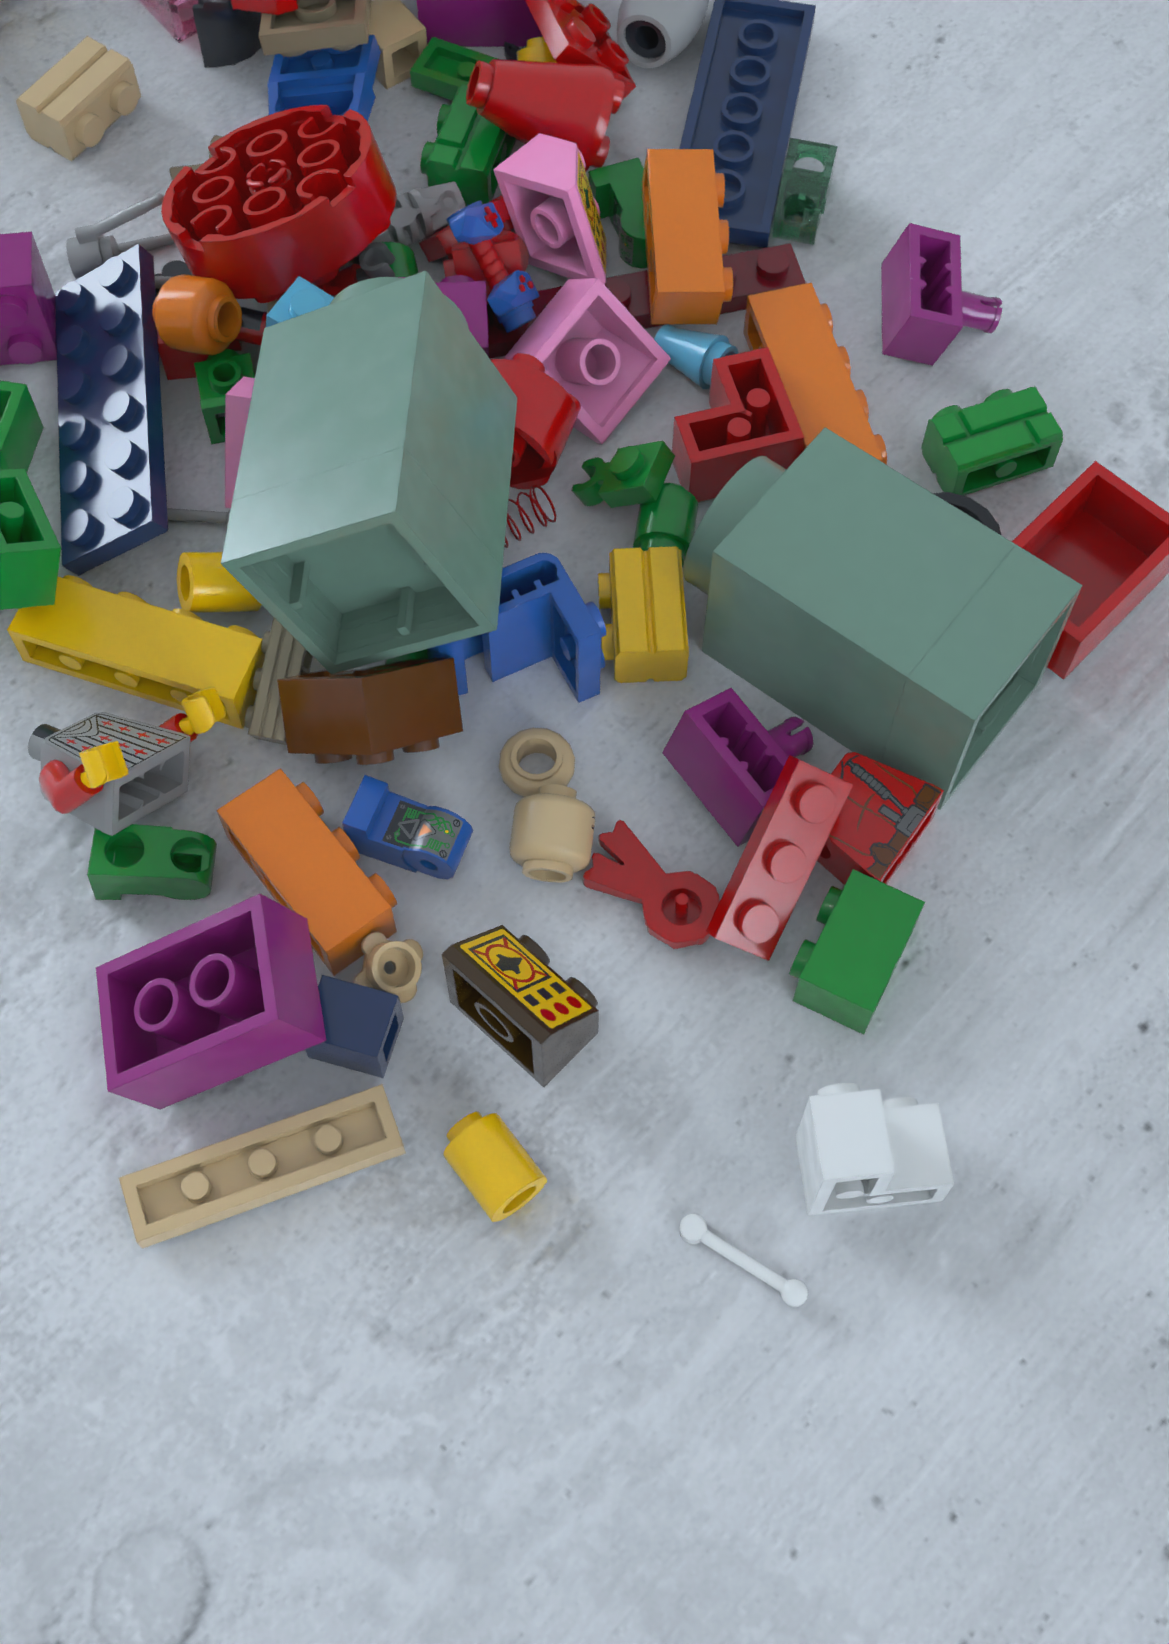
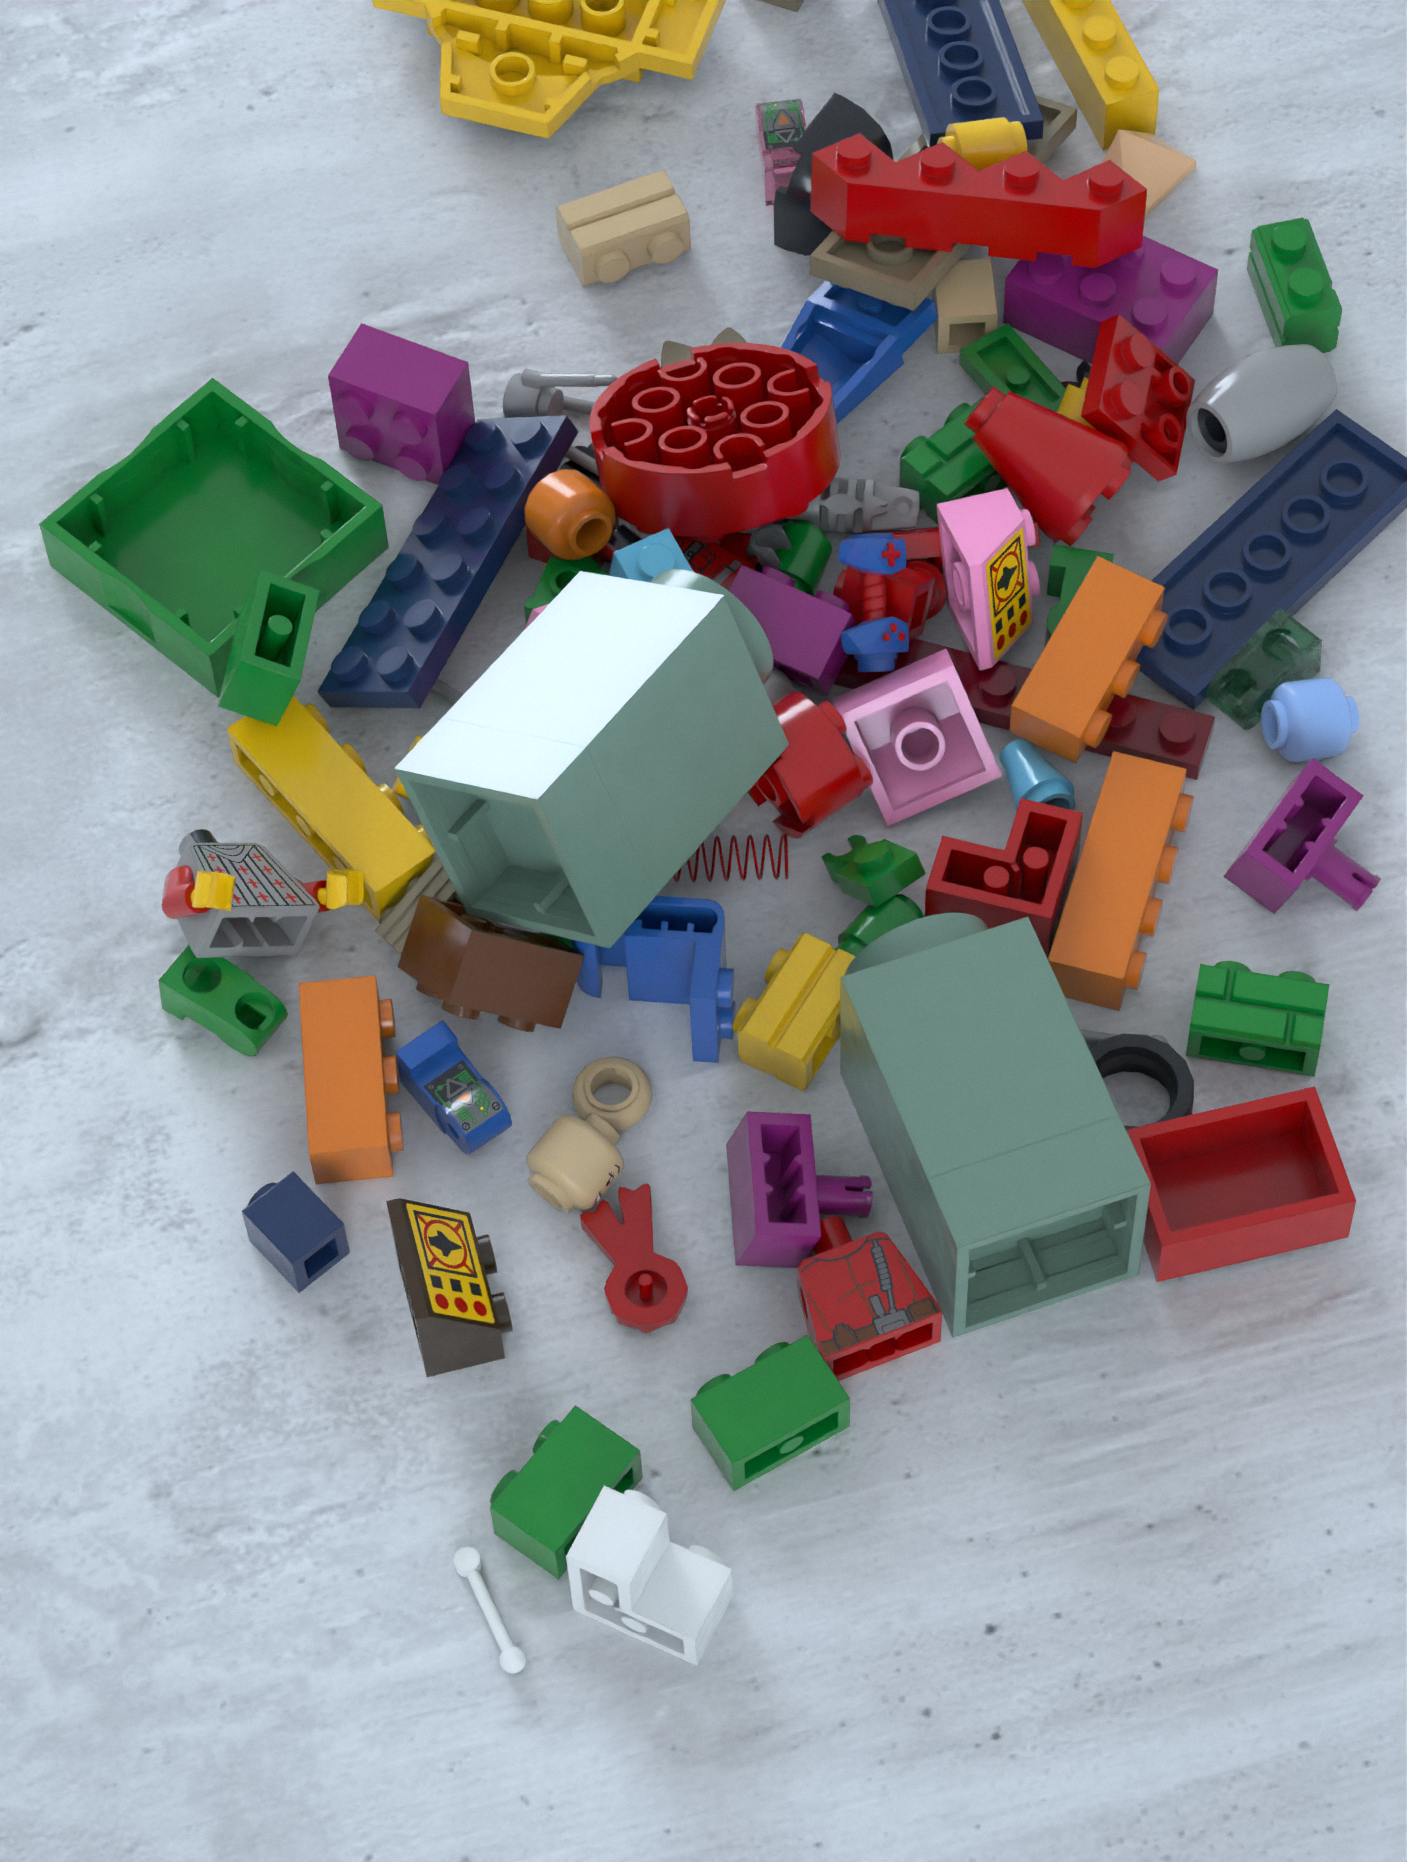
camera: 35 degrees right, 5 degrees down
magenta brick [96,893,326,1110] -> none
tan plate [119,1084,406,1249] -> none
tan plate [354,932,423,1003] -> none
yellow brick [443,1111,547,1222] -> none
plate [706,755,853,961] -> none
none -> green brick [490,1405,643,1580]
none -> light blue head [1261,677,1359,763]

